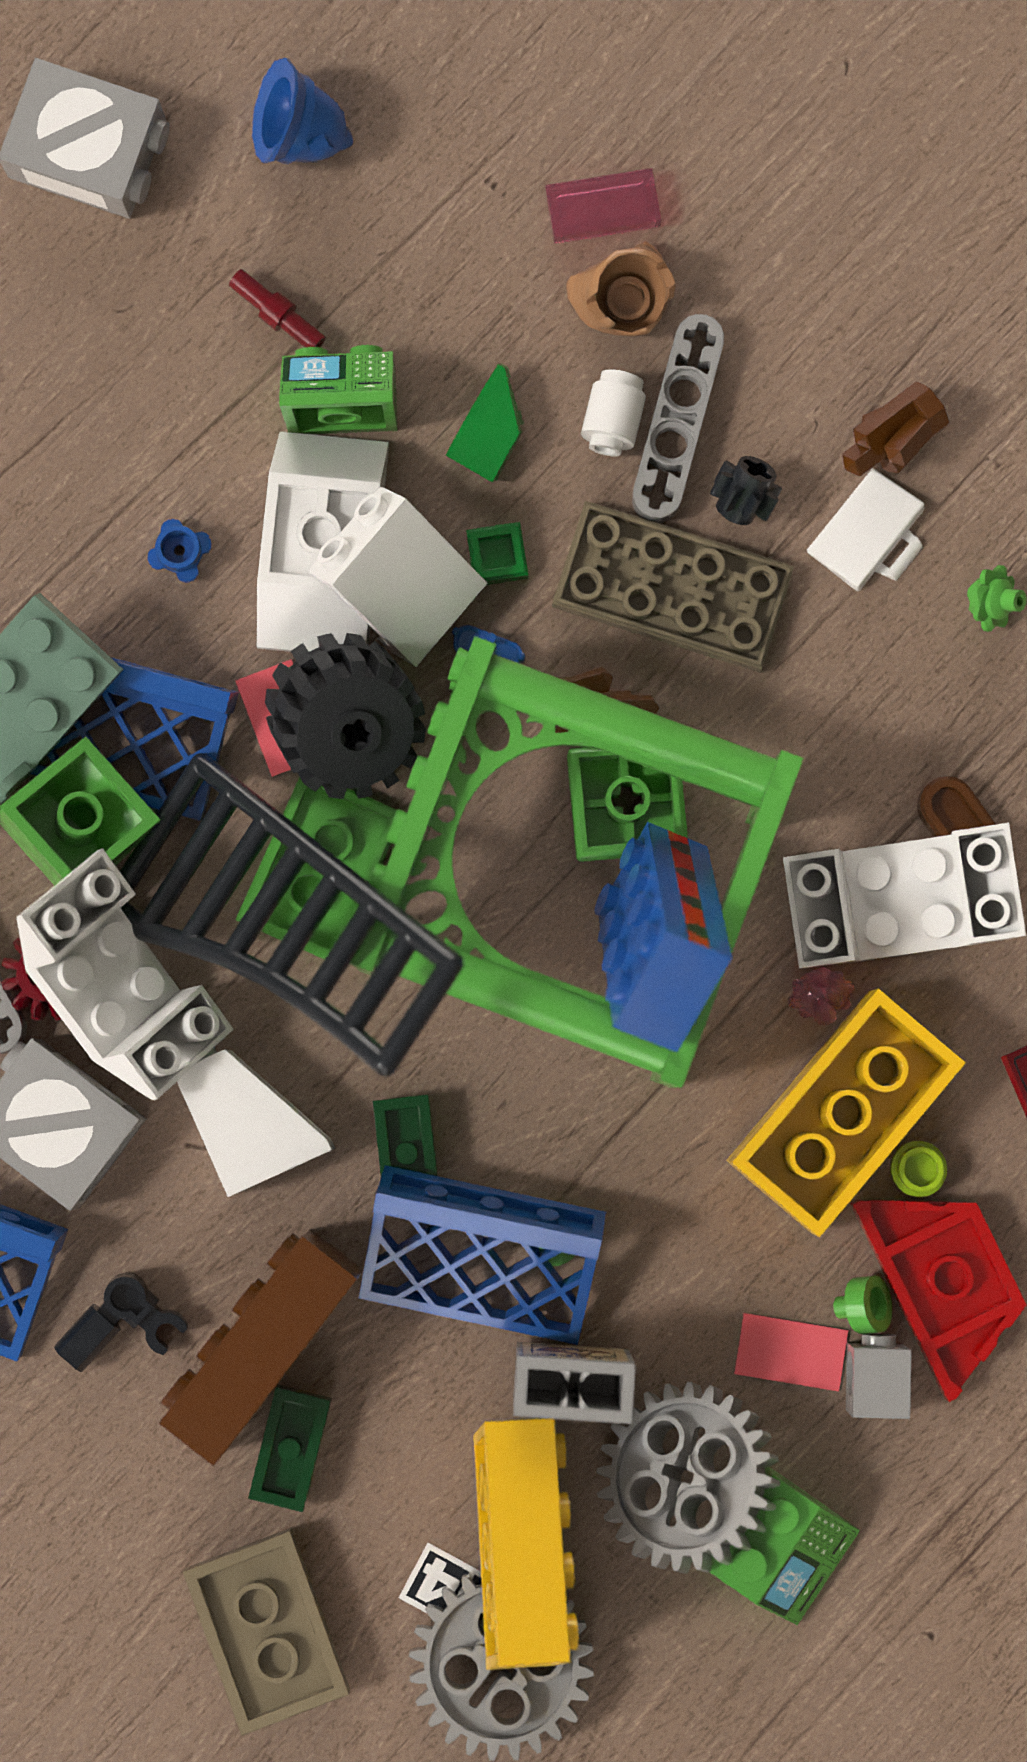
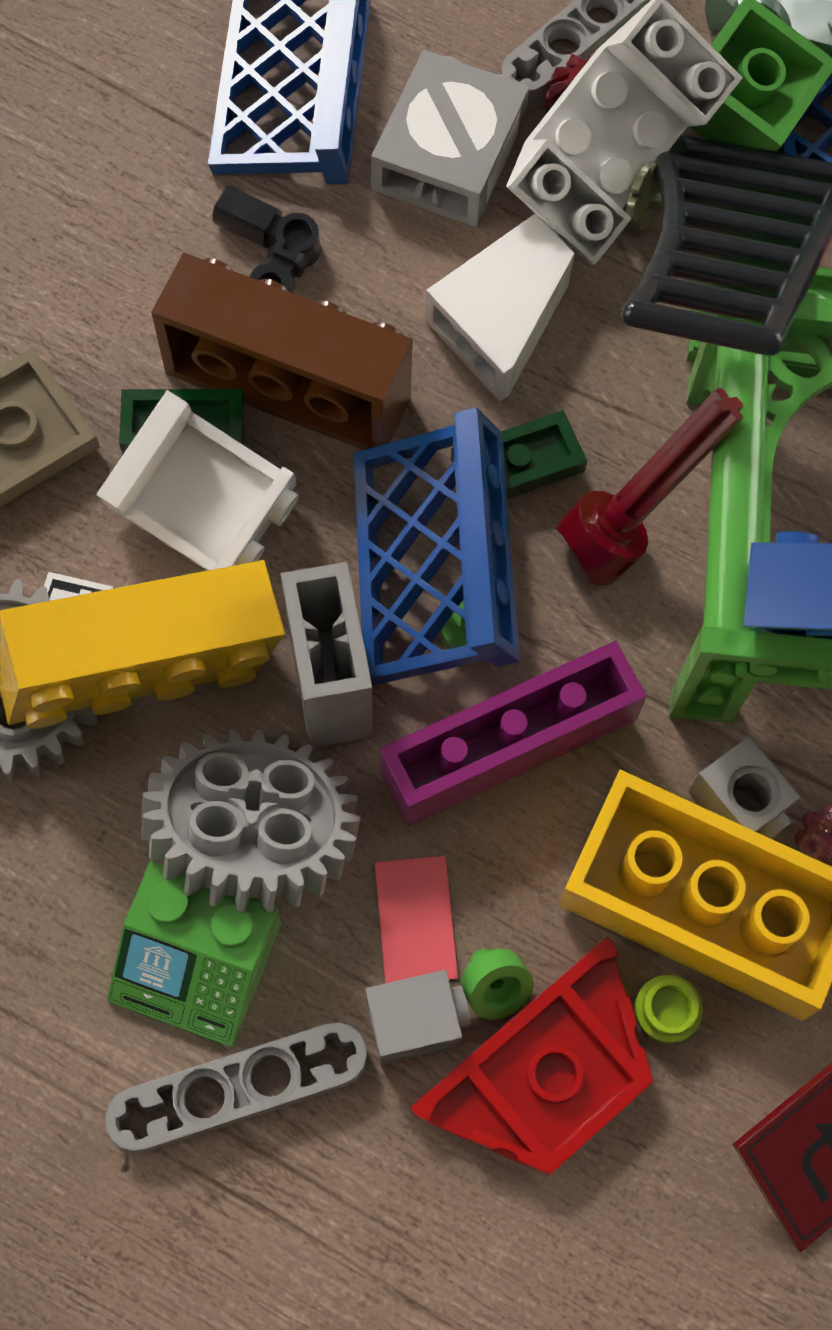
camera: 75 degrees right, 15 degrees down
none -> white panel [96,390,299,571]
none -> light grey beam [105,1022,367,1153]
none -> magenta brick [379,640,647,827]
none -> dark red piece [555,388,744,586]
none -> olive plant [627,160,662,232]
none -> light grey brick [689,736,801,840]

